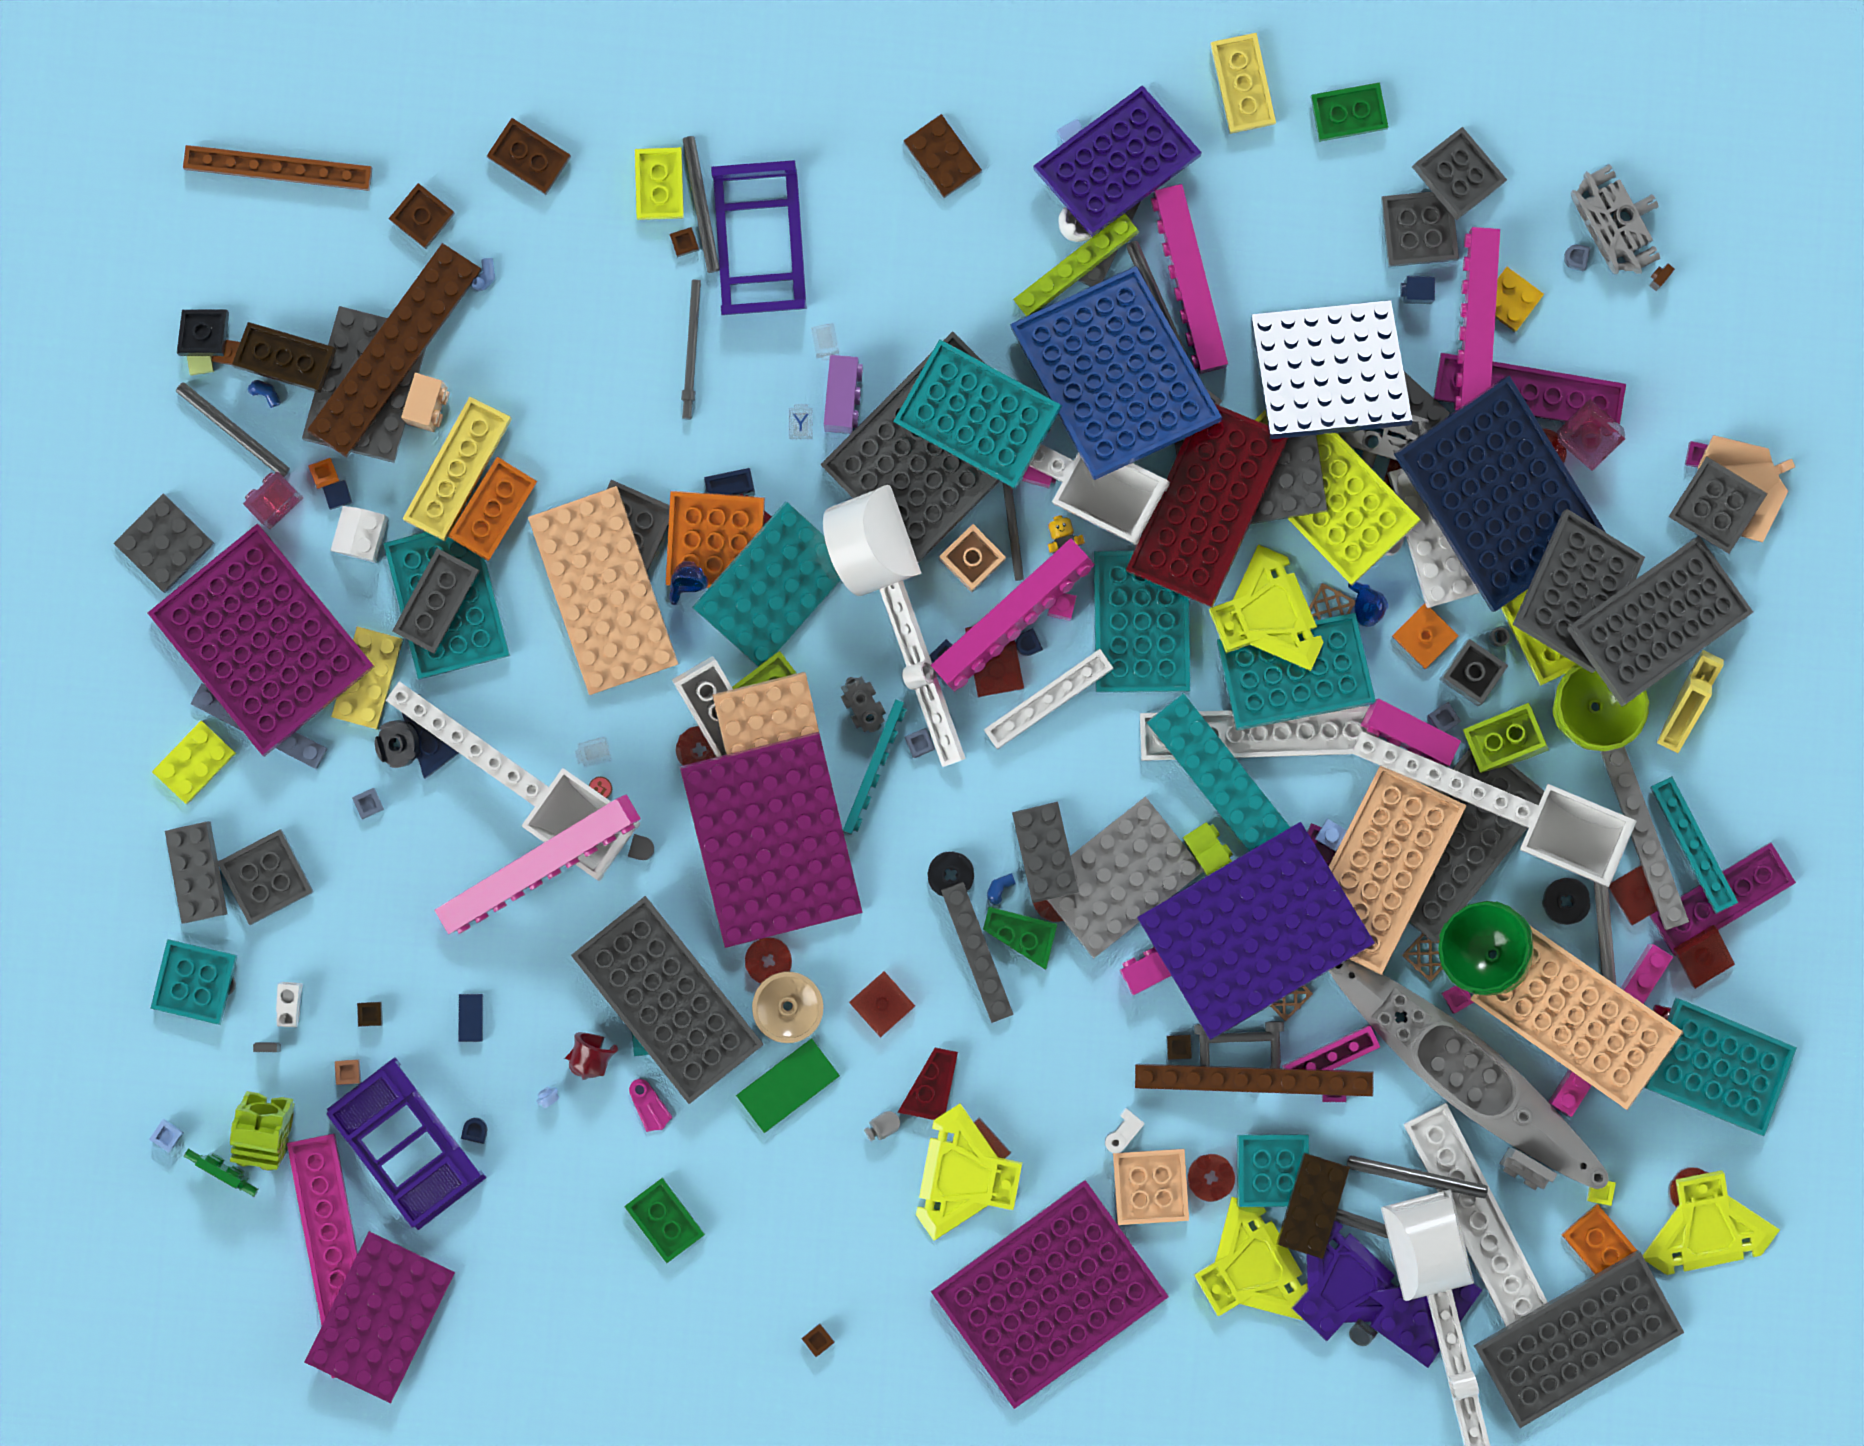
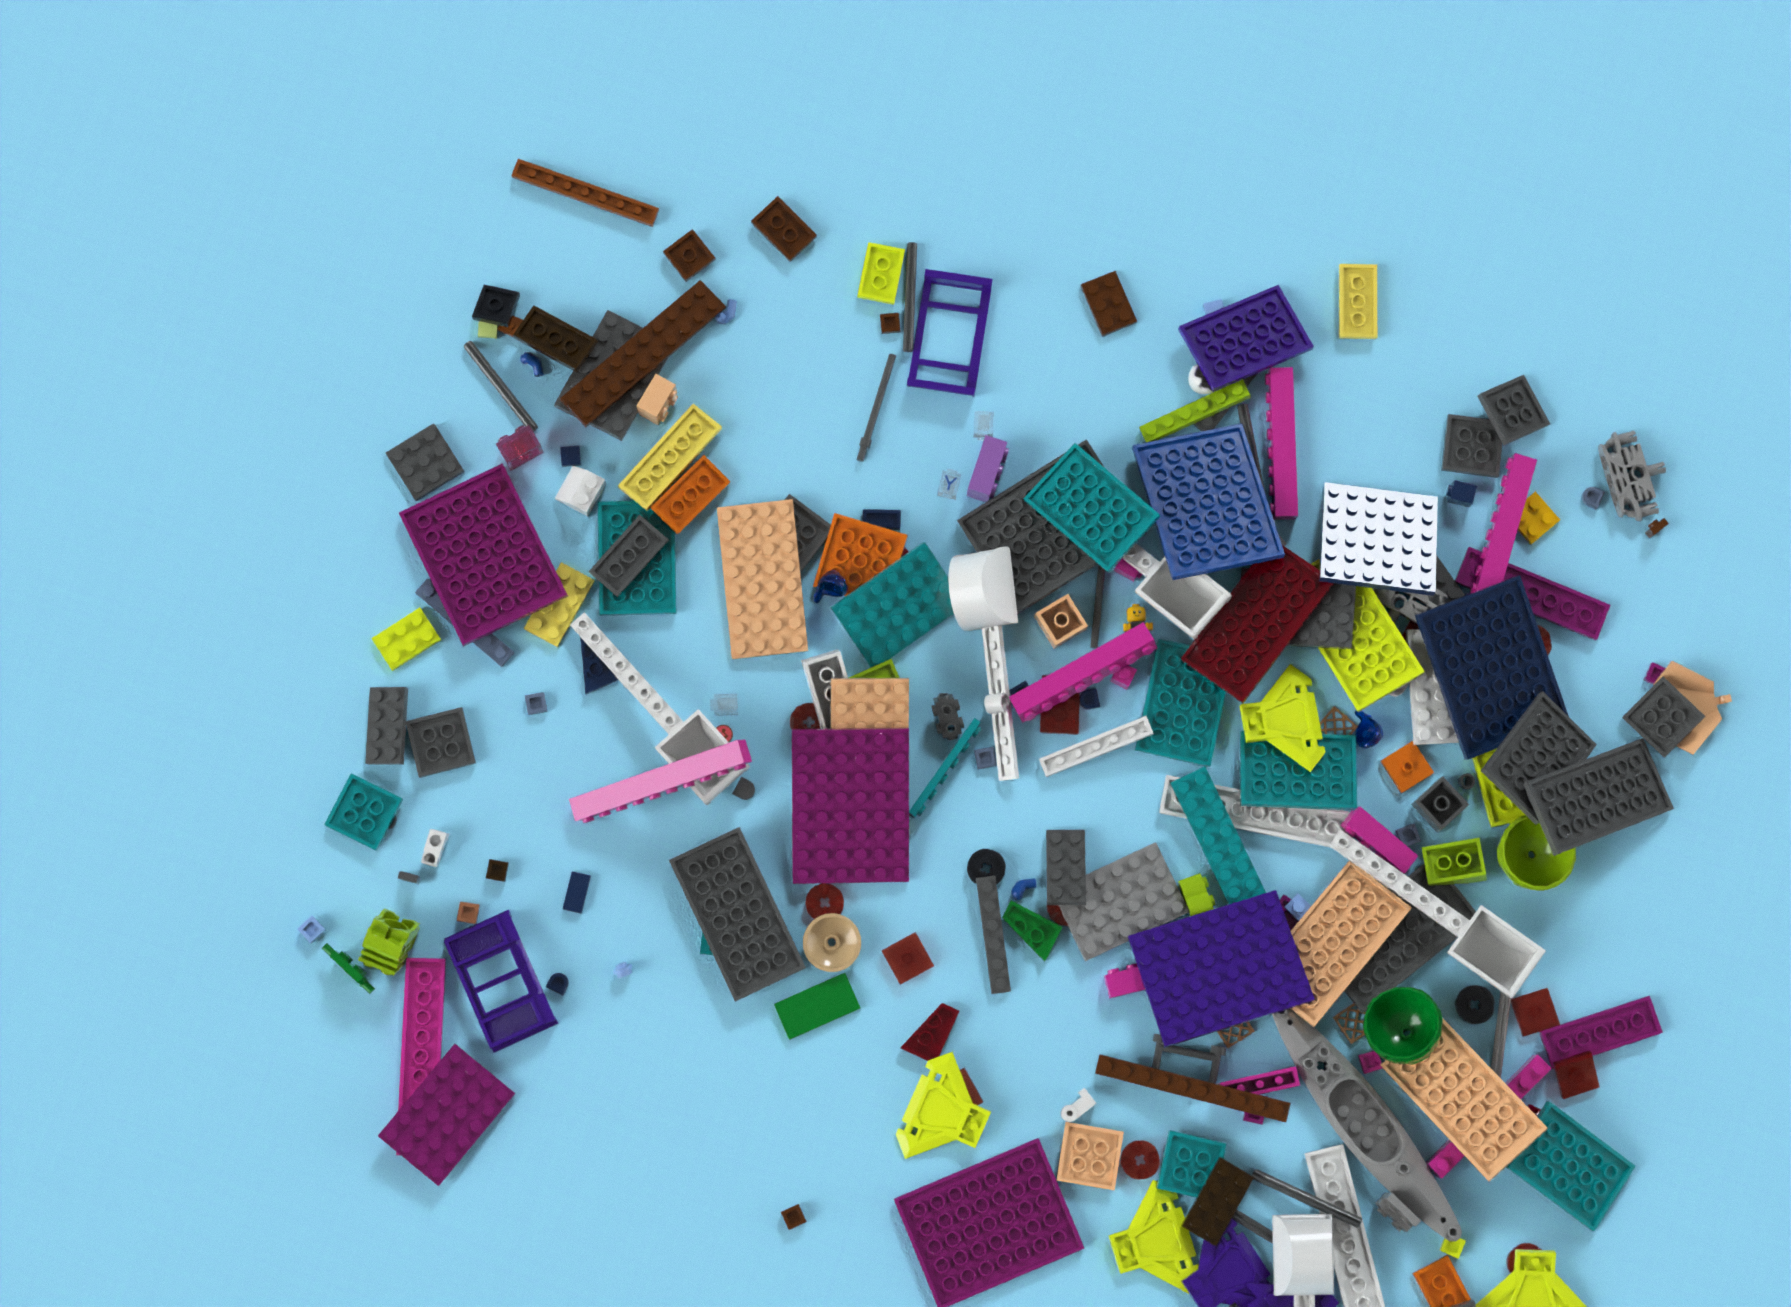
camera: 10 degrees right, 5 degrees down
orange plate [308,458,339,489] -> none
black plate [375,720,421,768] -> none
dark red helmet [565,1032,618,1080] -> none
green plate [624,1177,705,1264] -> none
dark pink piece [629,1079,672,1132] -> none
light grey arm [864,1111,900,1141] -> none
dark brown tile [1166,1035,1192,1060] -> none
green plate [1310,82,1389,142] -> none
clear pink brick [1557,399,1626,471] -> none
light grey plate [1600,746,1689,930] -> none
teal plate [1650,776,1738,914] -> none
light yellow slope [1657,649,1724,753] -> none

